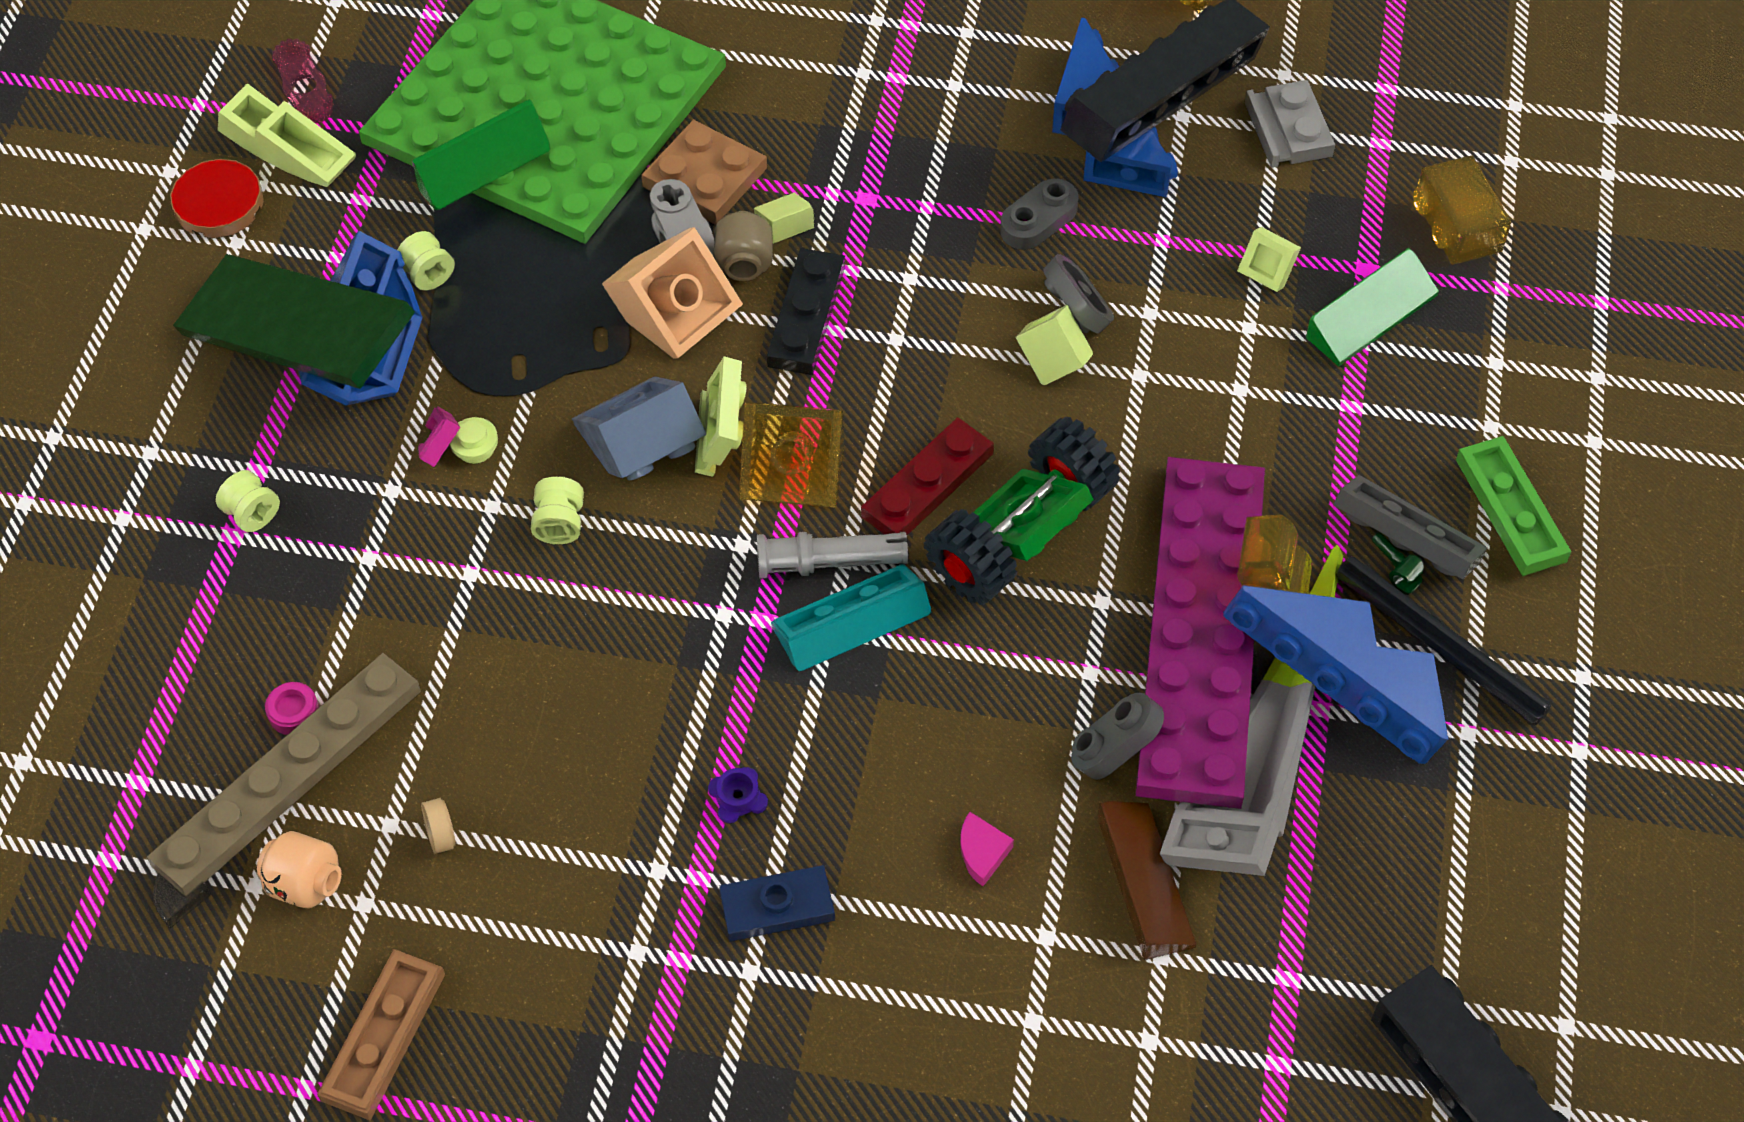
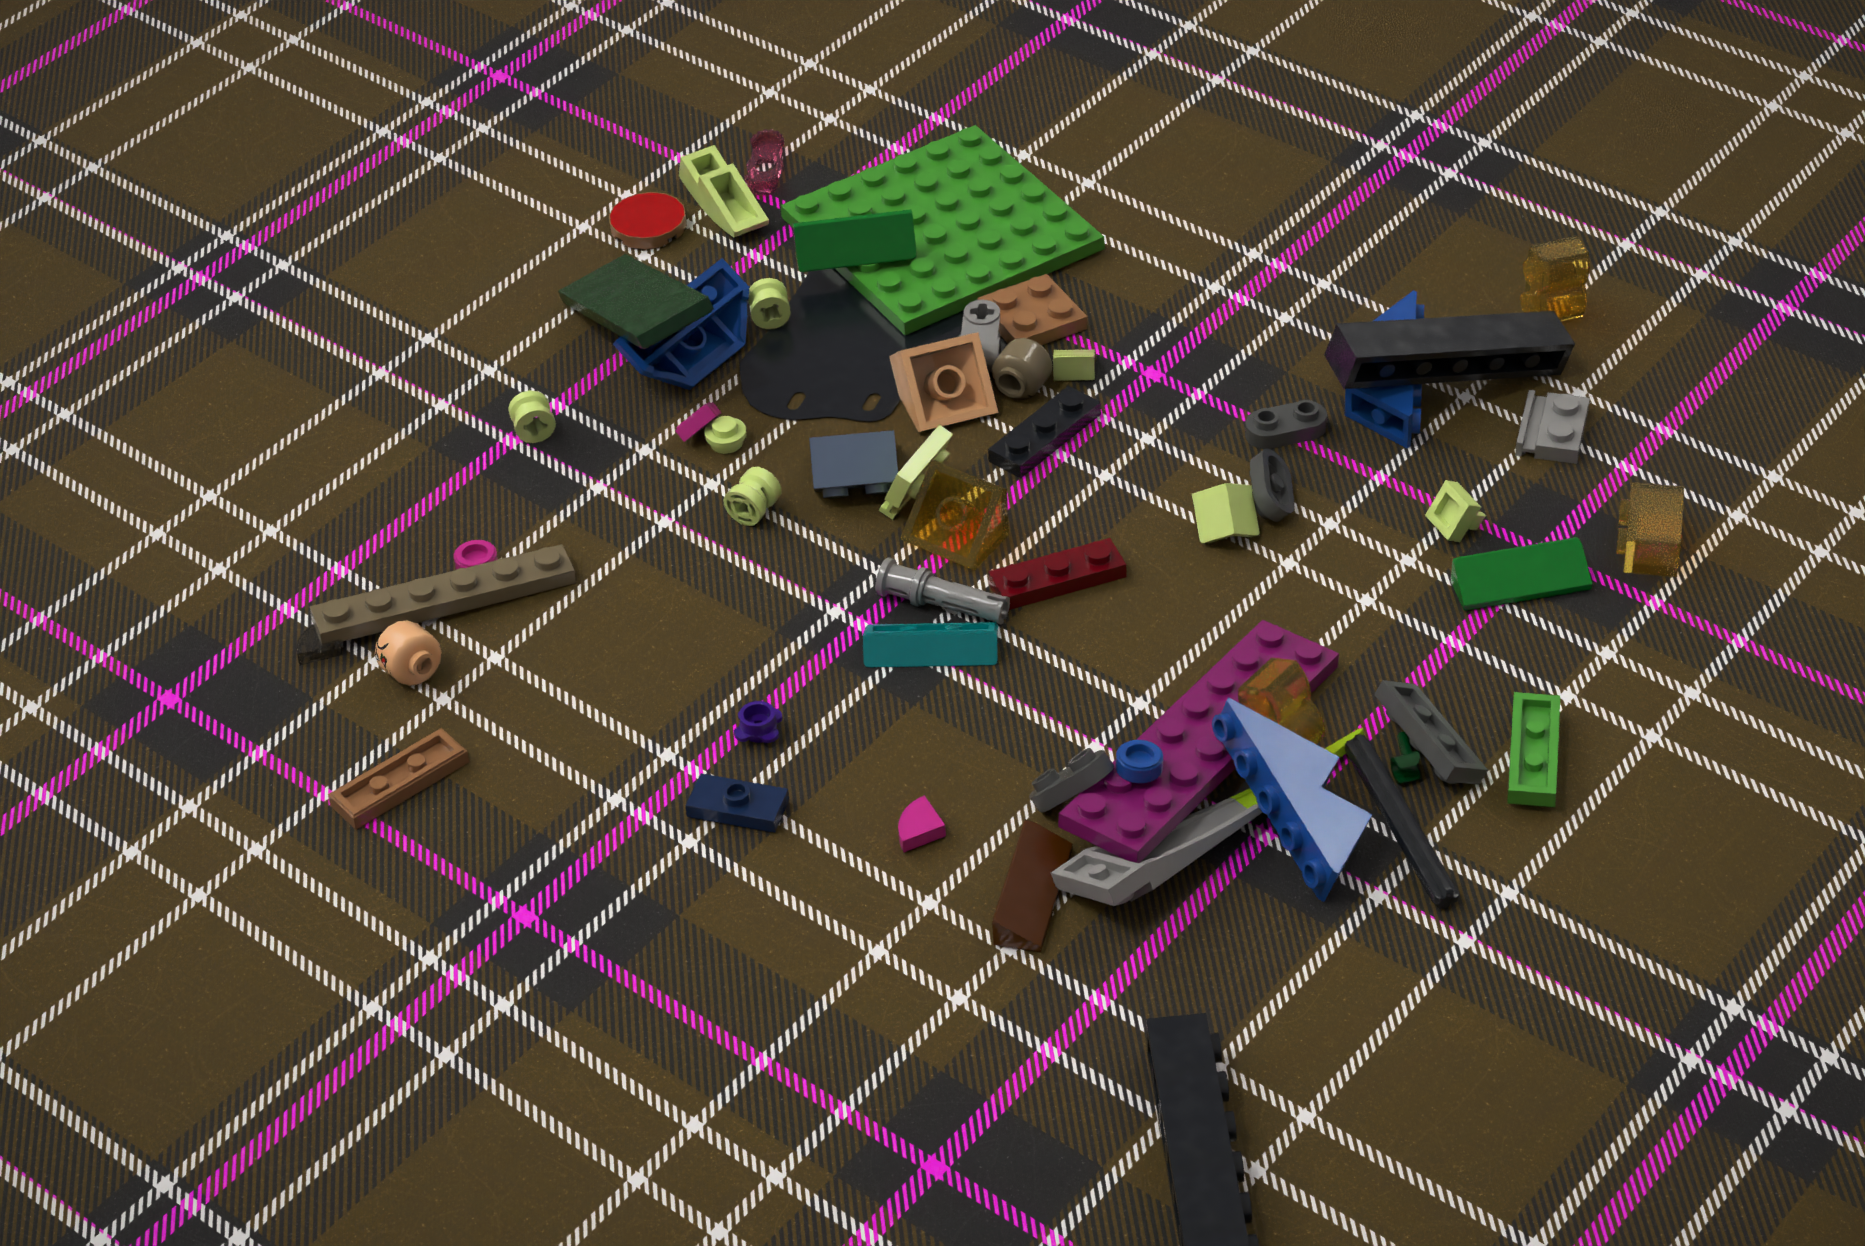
camera: 30 degrees right, 15 degrees down
tan tile [421,798,455,854] -> none
plate [924,417,1120,605] -> none
none -> blue tile [1116,740,1163,783]

